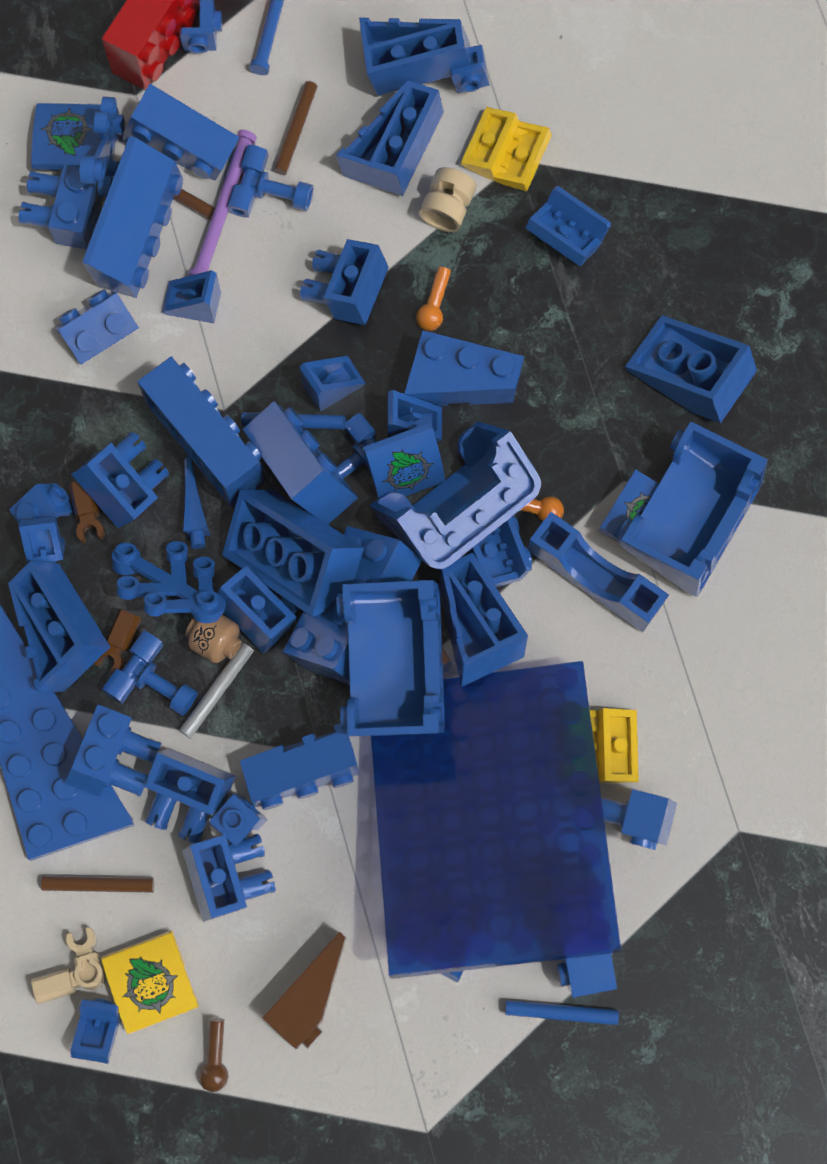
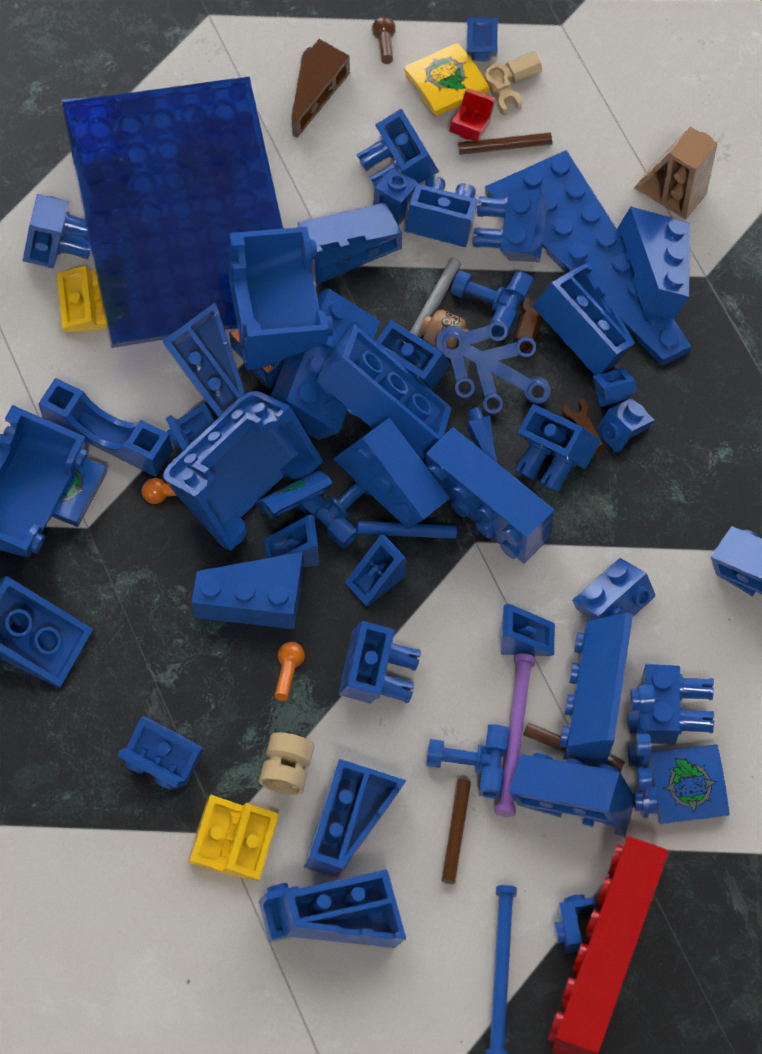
camera: 175 degrees right, 10 degrees down
none -> red bracket [449,89,495,142]

